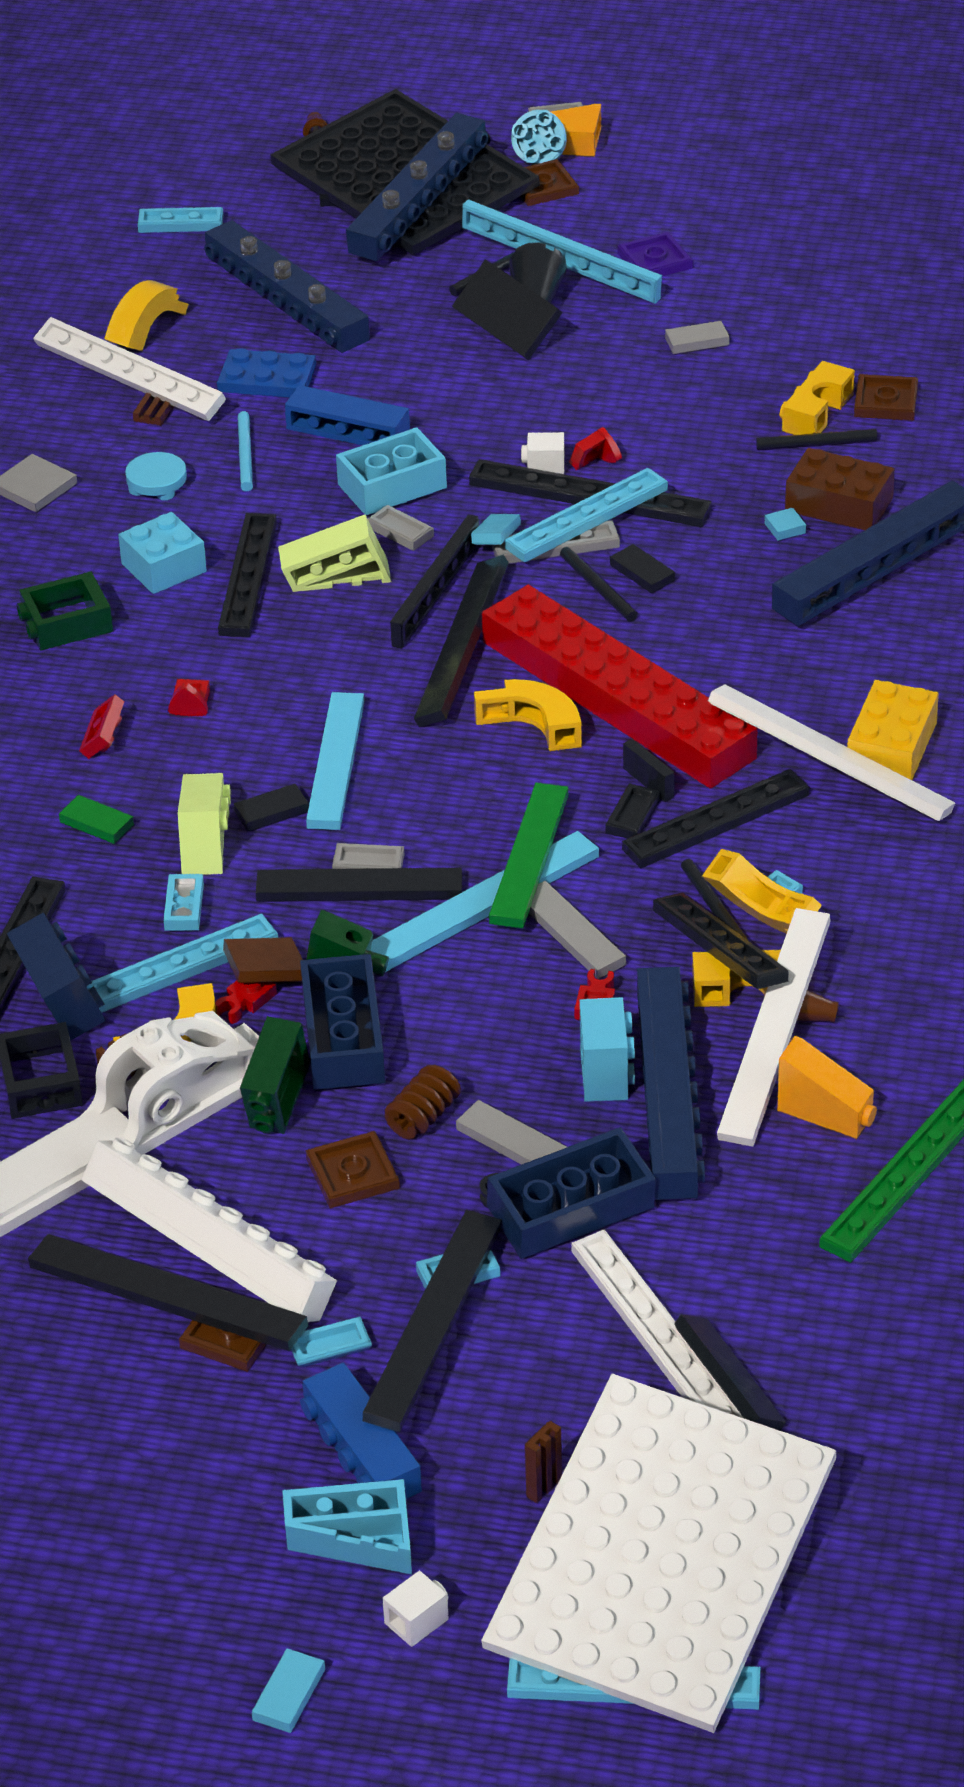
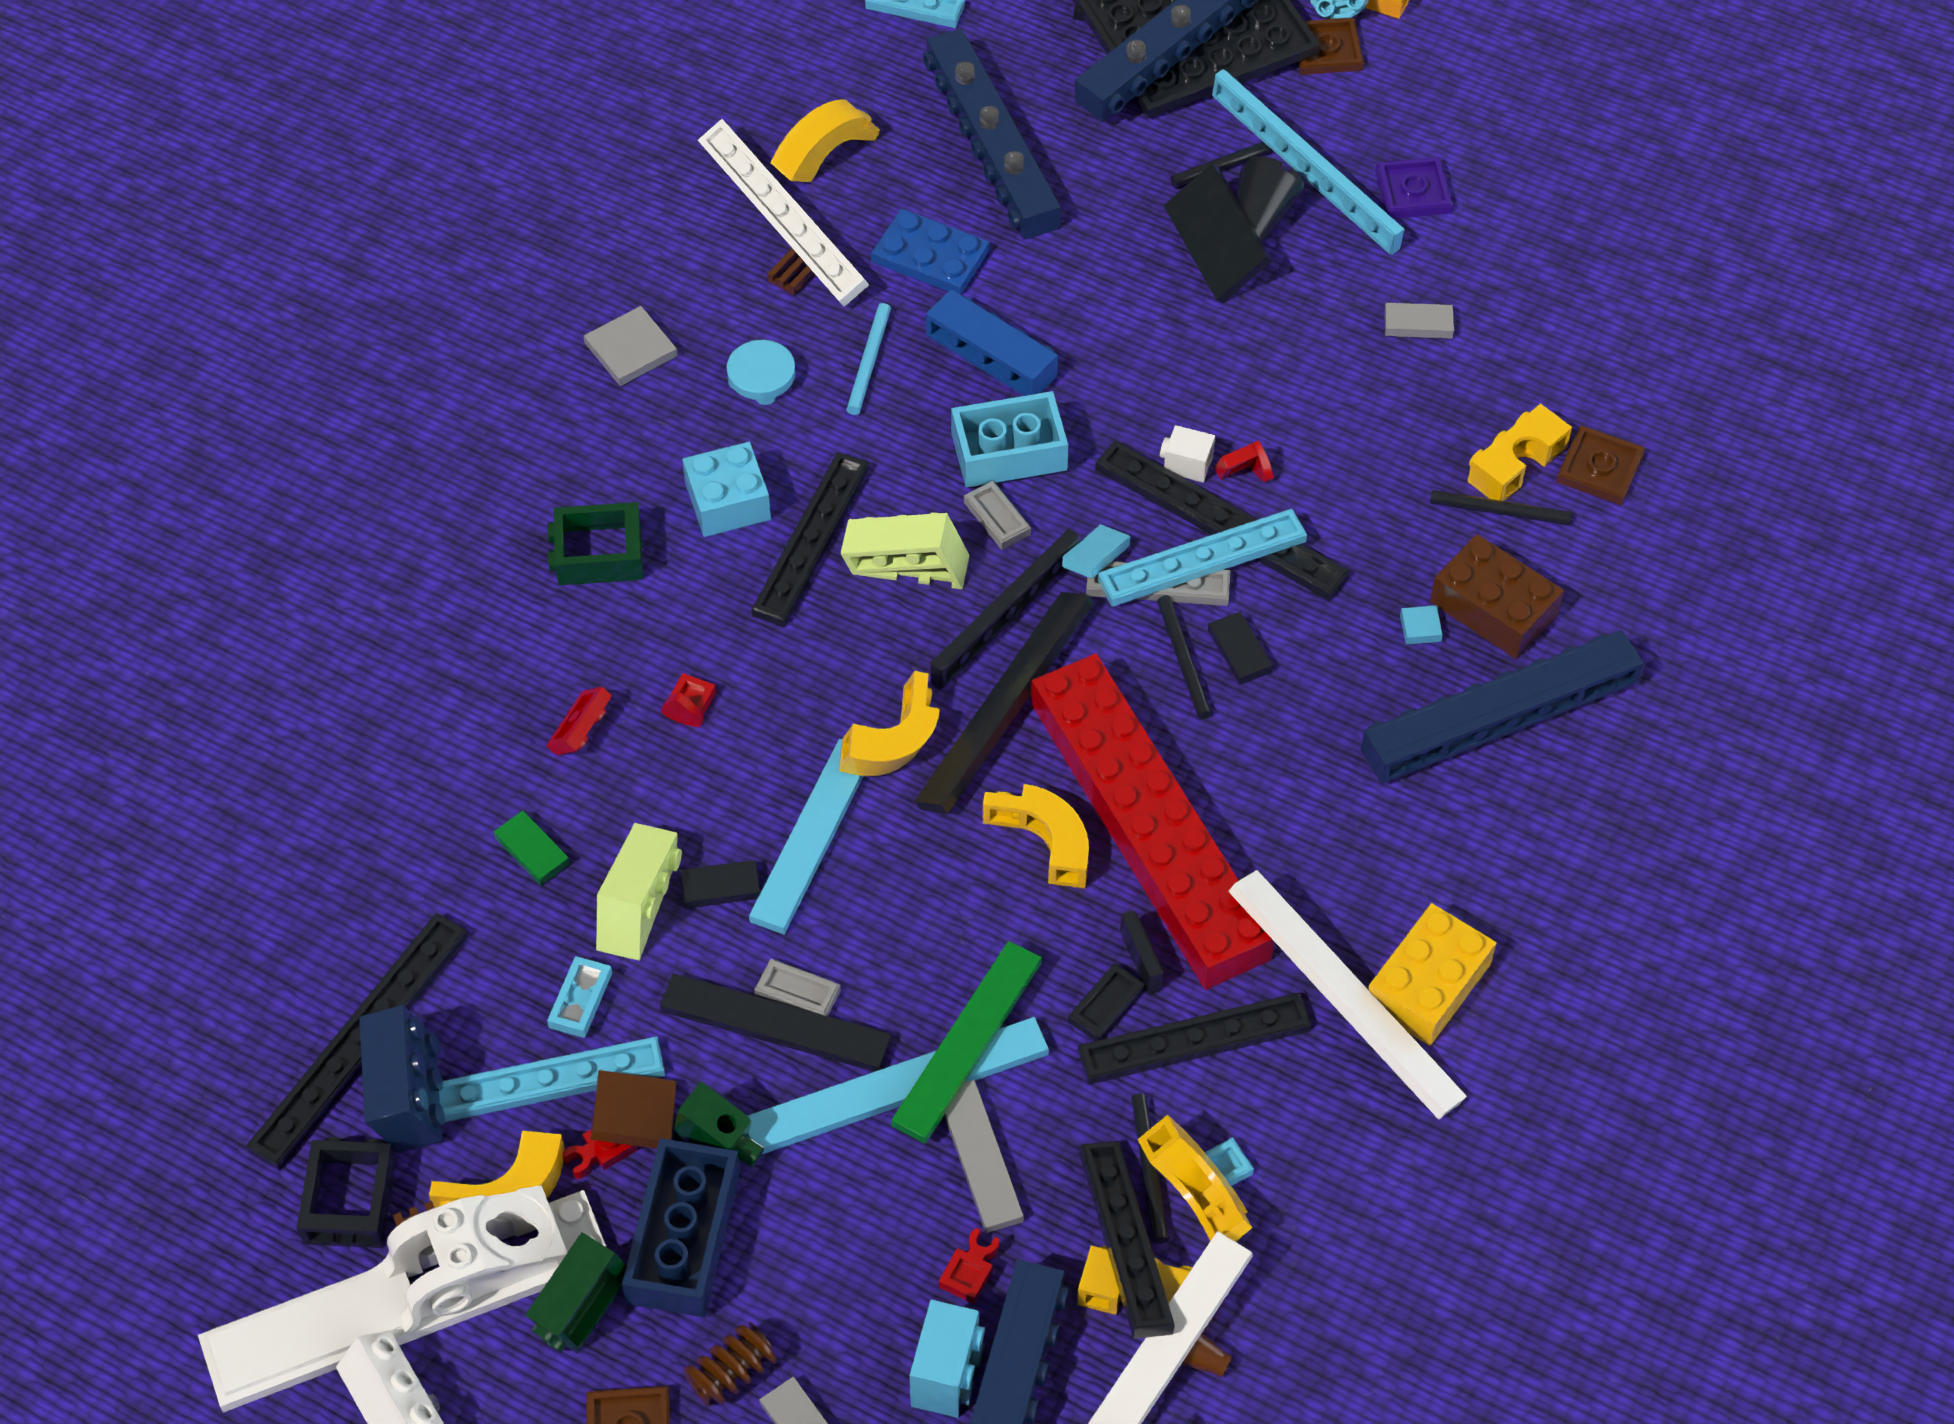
camera: 15 degrees right, 15 degrees up
none -> yellow arch [839,671,940,776]

